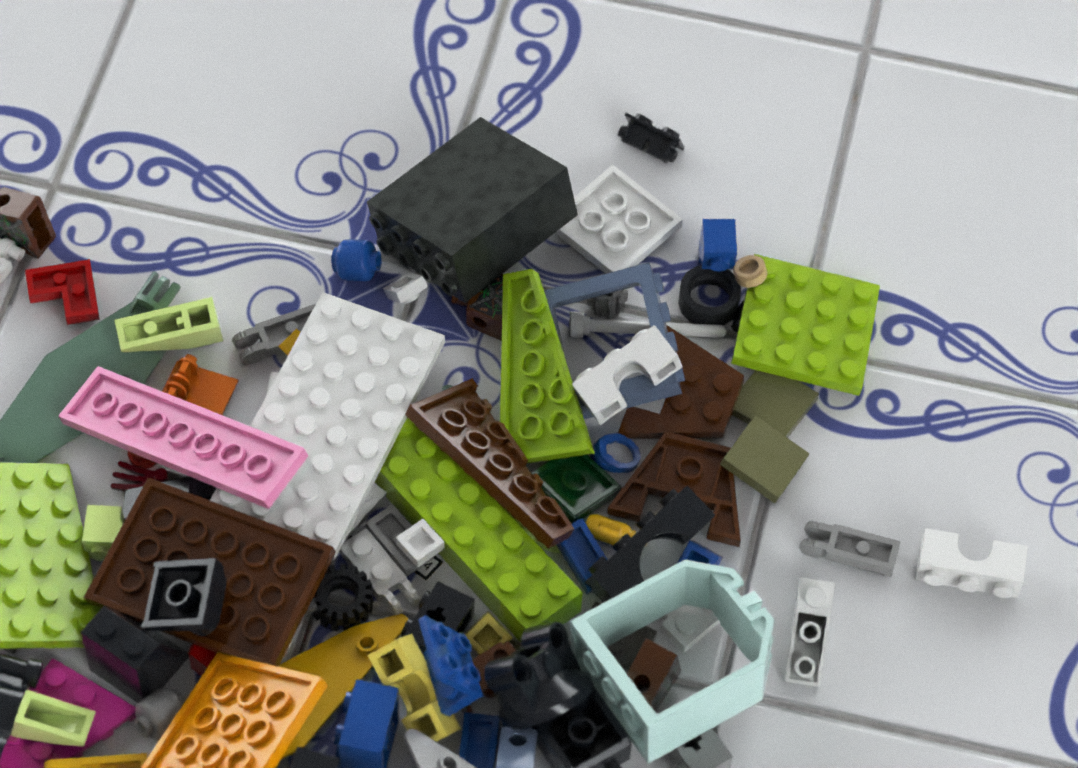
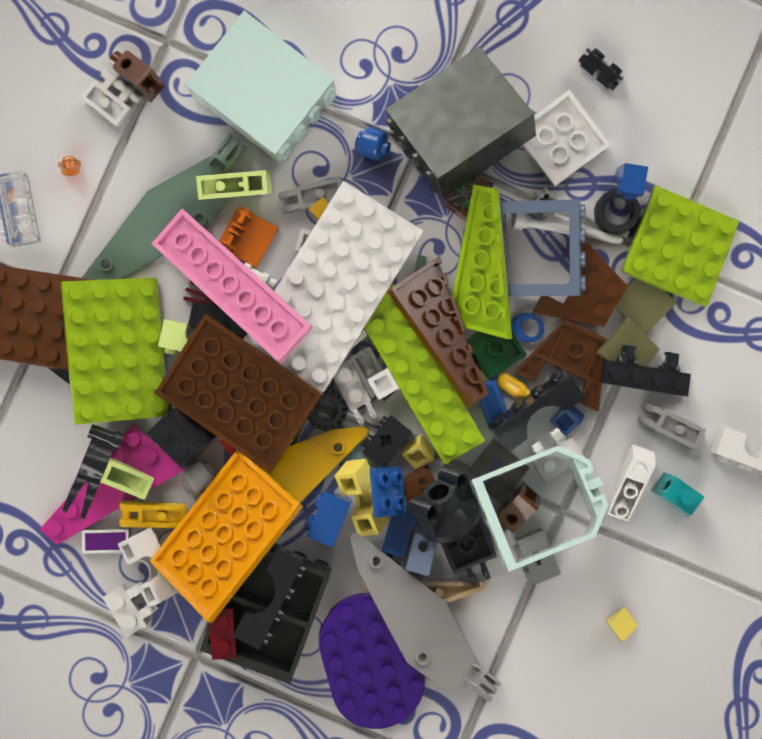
camera: 10 degrees right, 30 degrees up
red plate [25,259,100,325] -> none
black slope [141,558,227,636] -> none
white plate [383,272,428,304] -> none
white arch [572,325,683,425] -> none
tan tile [733,255,767,288] -> none
none -> light aqua container [185,11,336,164]
none -> black hinge [600,345,691,397]
none -> teal torso [650,472,704,517]

